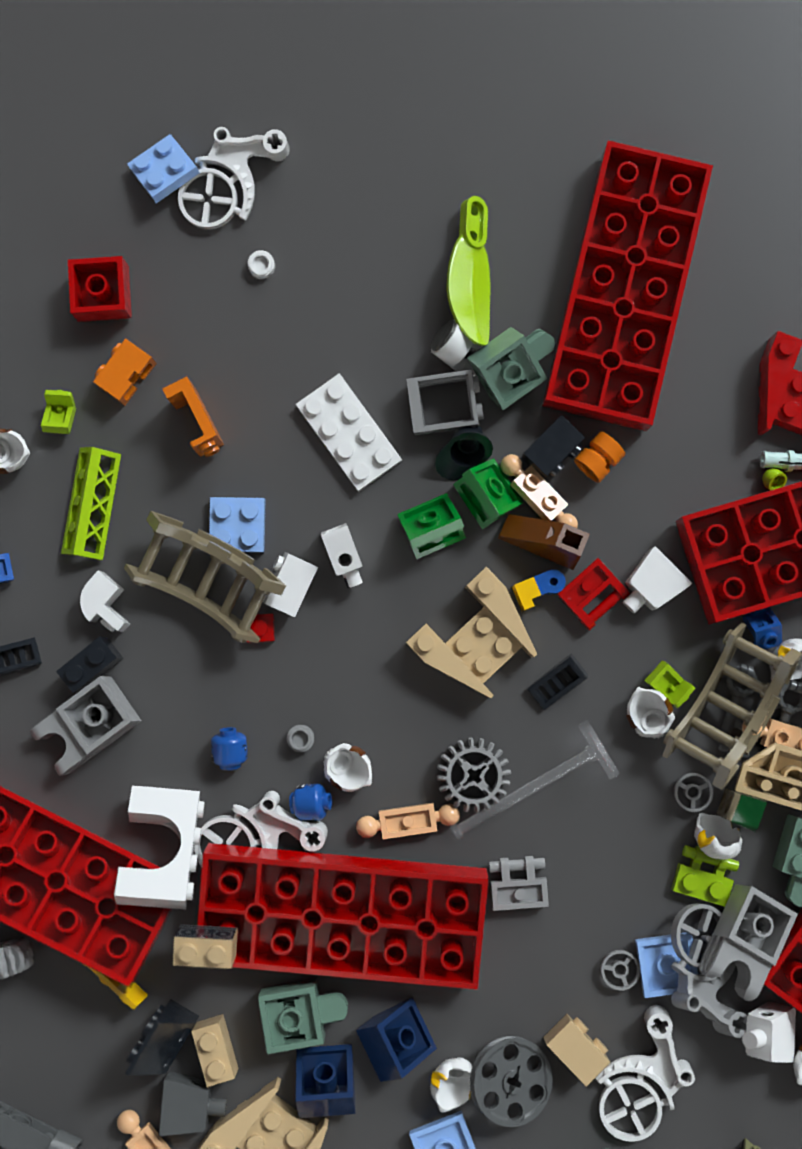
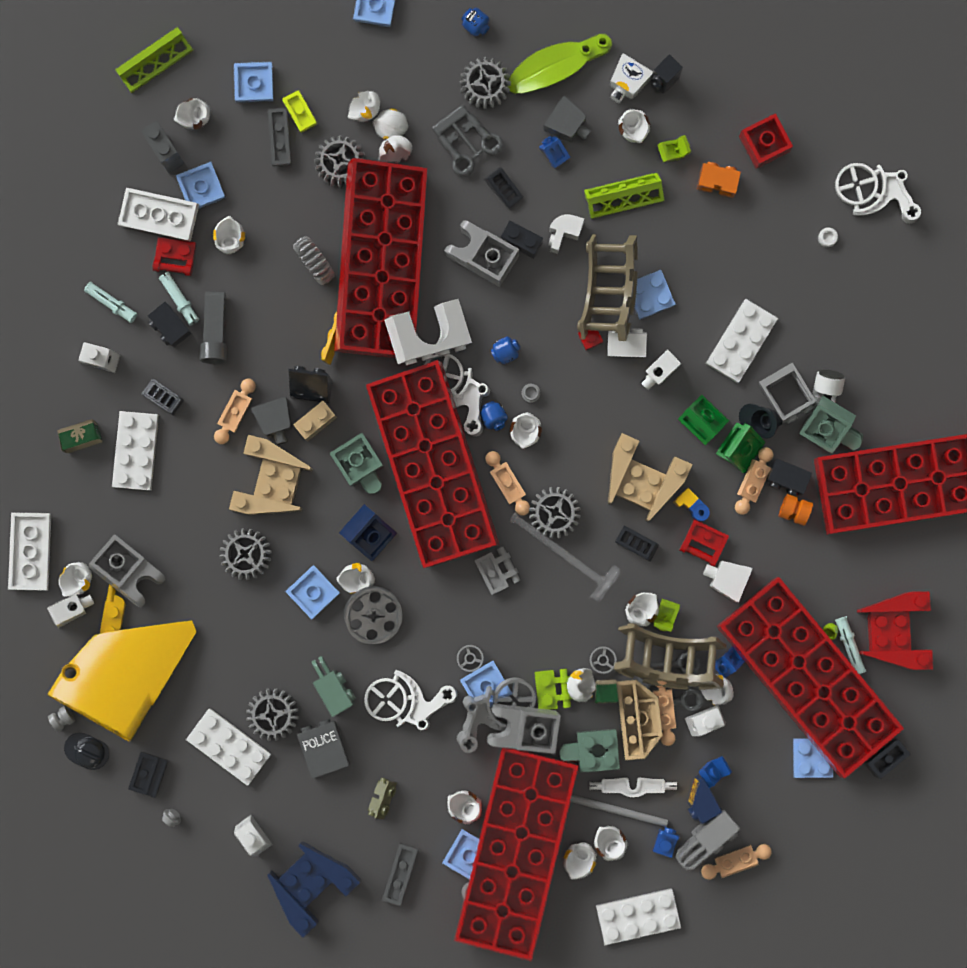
camera: 70 degrees right, 0 degrees up
light blue plate [127,134,200,203] -> none
orange panel [162,376,224,457] -> none
tan brick [173,924,237,969] -> none
dark blue slope [296,1044,356,1118] -> none
lime plant [447,196,490,346] -> none
reddish brown slope [498,514,590,570] -> none
tan brick [544,1014,611,1087] -> none
white torso [742,1001,796,1063] -> none

